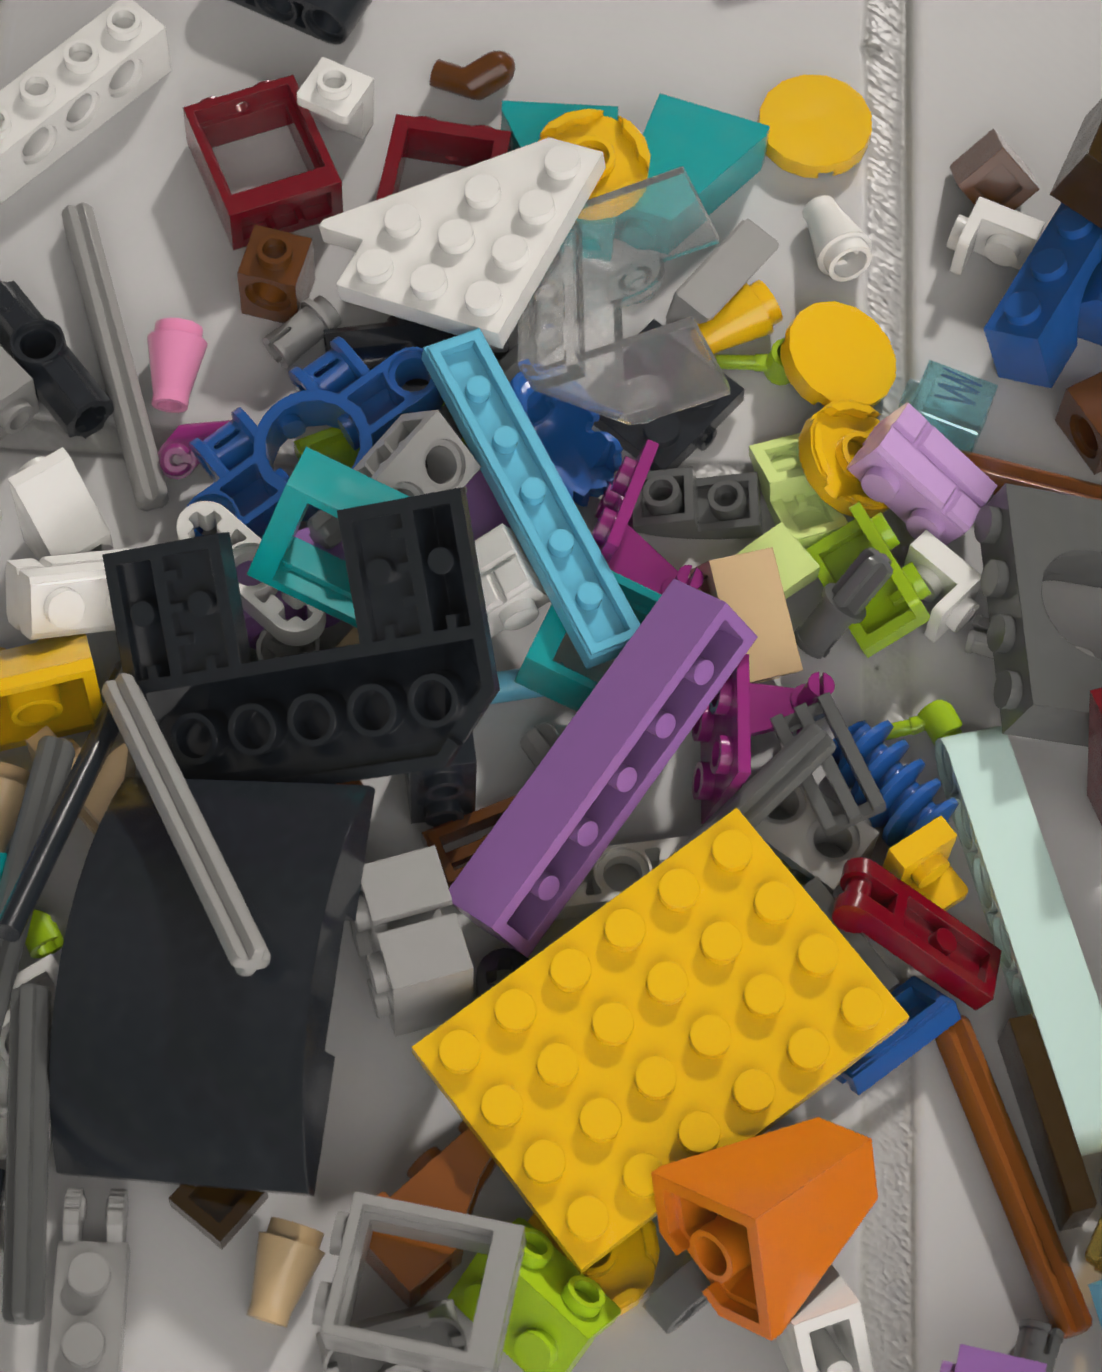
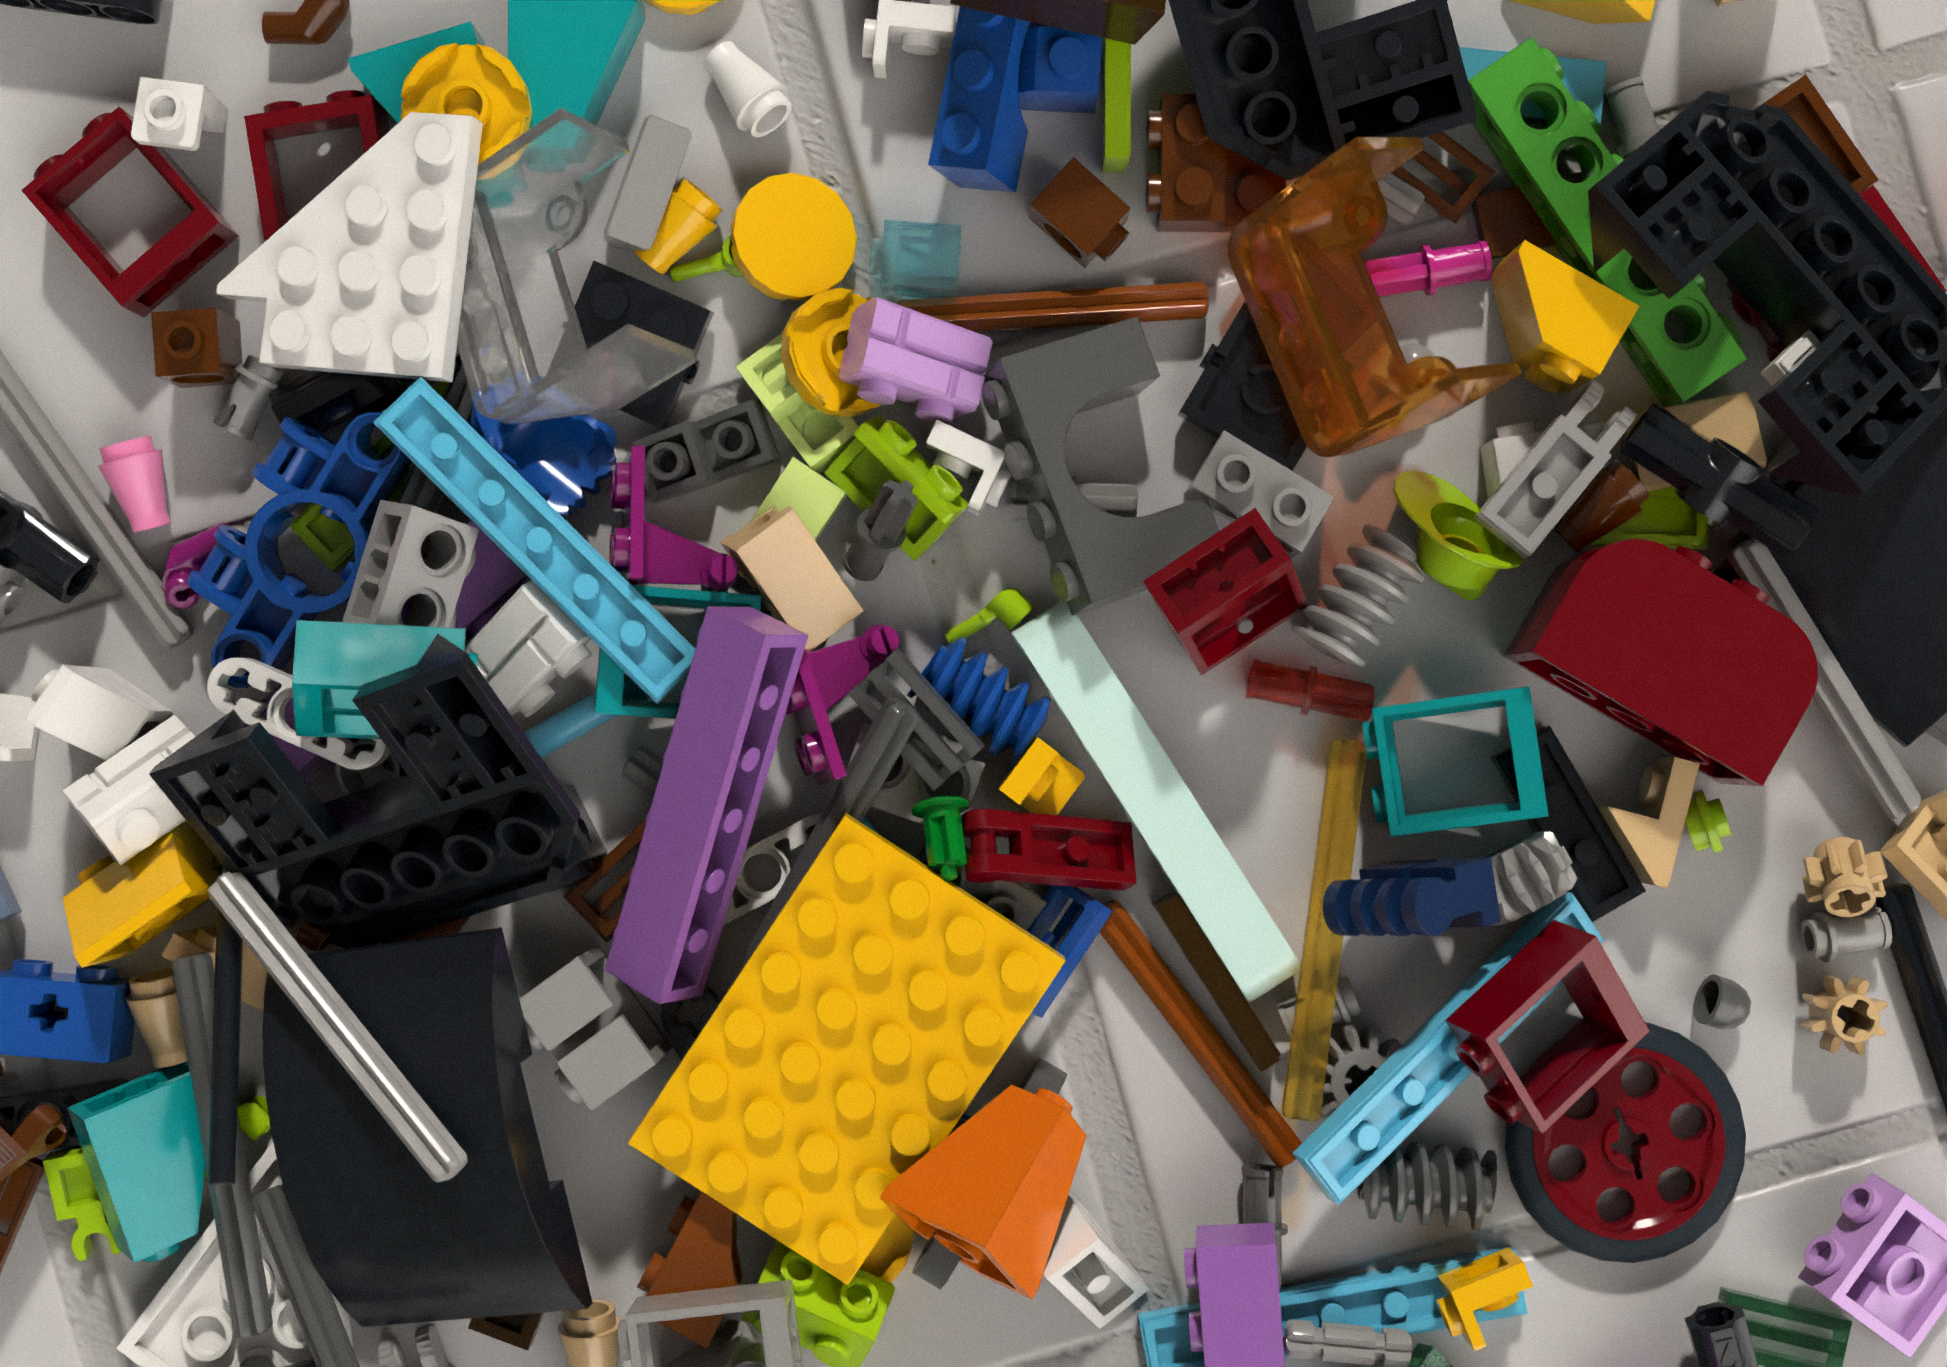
camera: 15 degrees left, 25 degrees up
none -> green piece [911,796,970,881]

